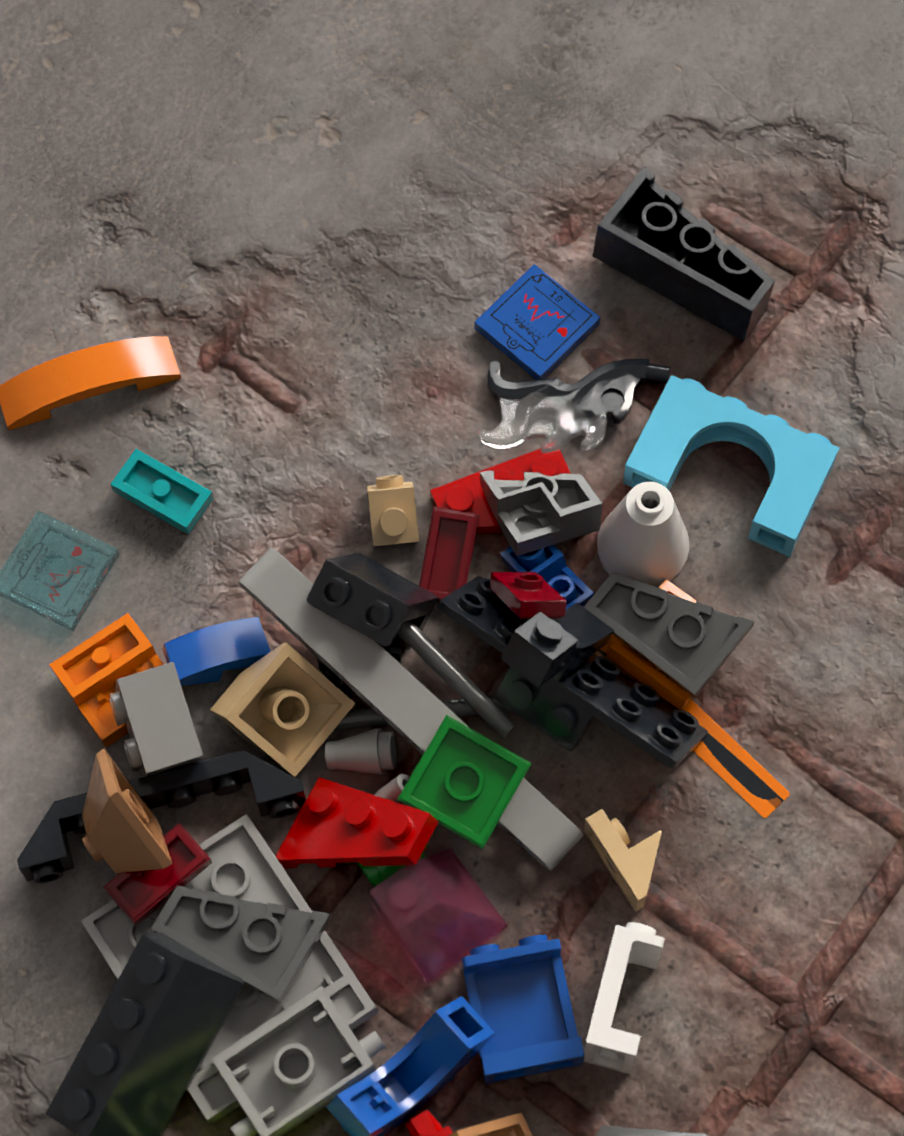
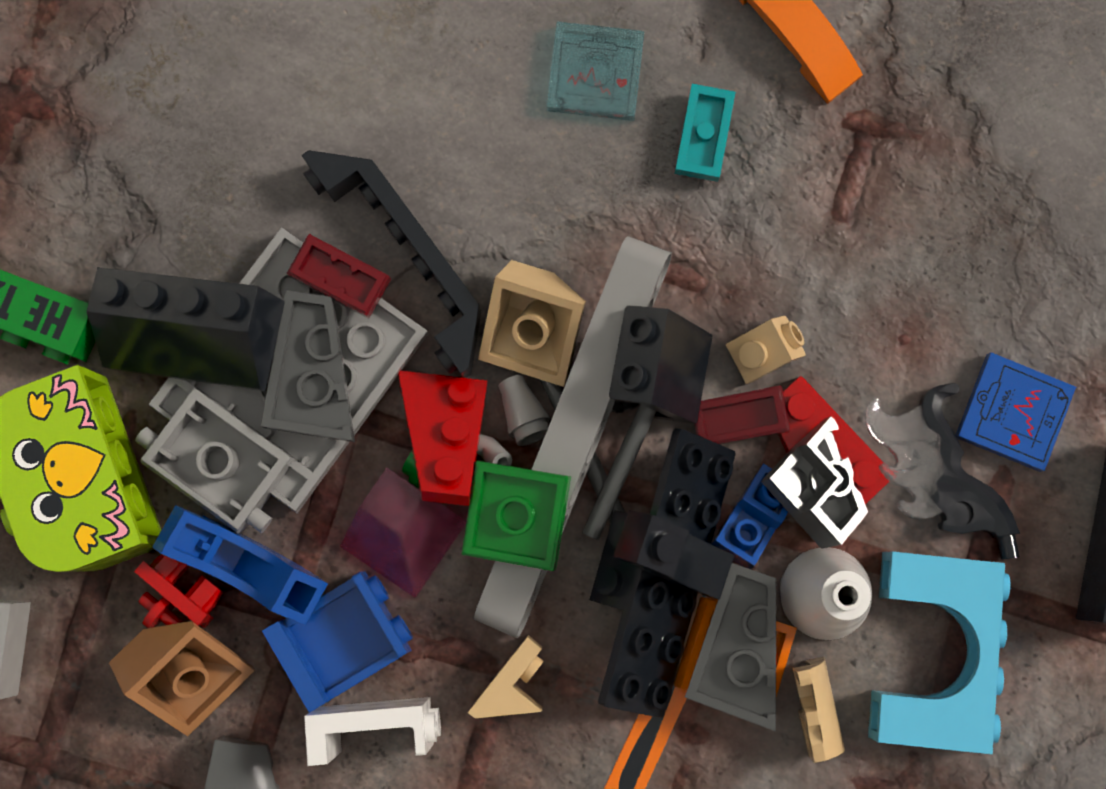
camera: 70 degrees right, 15 degrees up
orange slope [49,613,185,748] -> none
medium nougat slope [82,749,172,873] -> none
light grey brick [109,662,203,777] -> none
blue slope [162,617,271,686] -> none
dark red plate [490,572,566,619] -> none
none -> tan slope [792,657,845,763]

